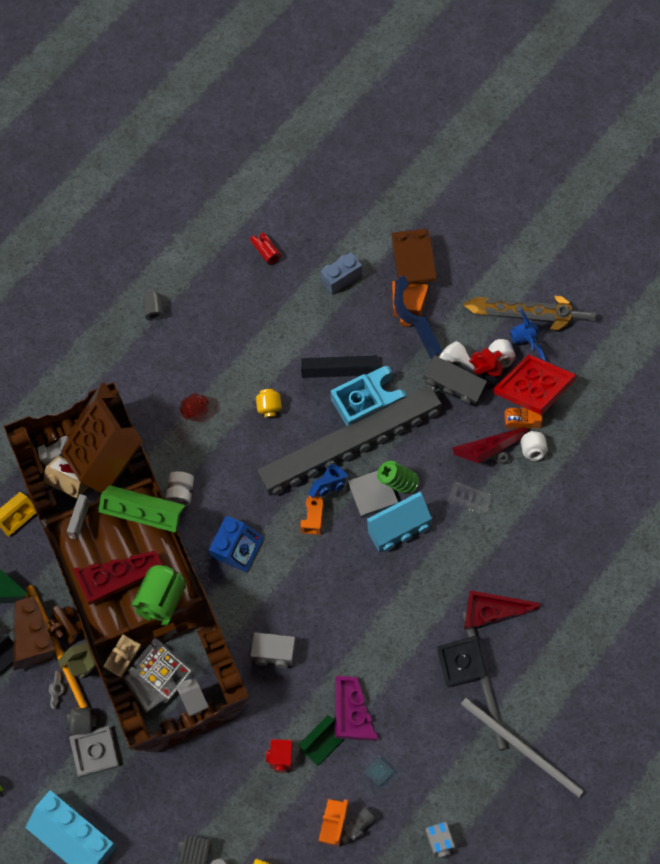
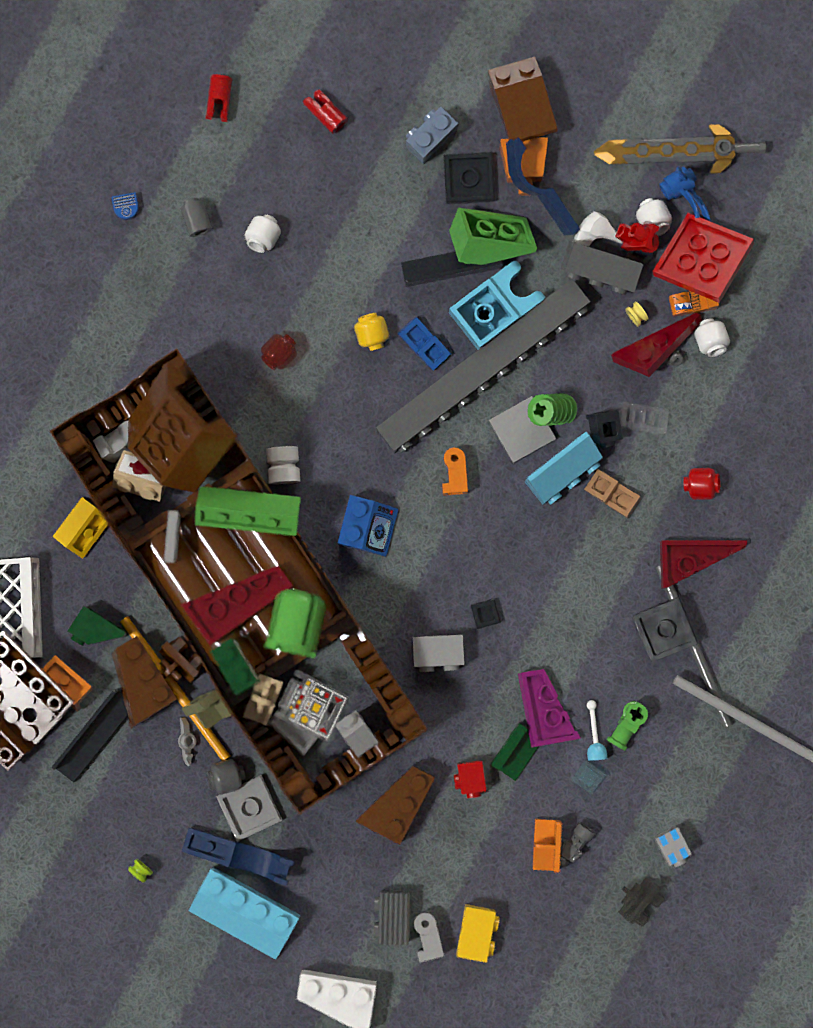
camera: 15 degrees left, 20 degrees up
blue plate [308,465,348,499] -> none
none -> blue tile [111,192,139,220]
none -> dark blue piece [182,827,295,886]
none -> red hinge [206,74,233,122]
none -> dark green brick [210,638,260,695]
none -> white head [245,215,281,253]
none -> reddish brown wedge [355,765,435,845]
none -> blue slope [397,317,451,370]
none -> black tile [444,152,495,204]
none -> bright green slope [449,208,537,265]
none -> black tile [470,599,501,629]
none -> medium nougat slope [584,469,641,518]
none -> black brick [586,410,623,448]
none -> hinge [587,700,608,761]
none -> bright green connector [606,701,648,751]
none -> light yellow bush [625,302,648,326]
none -> red head [683,467,720,500]

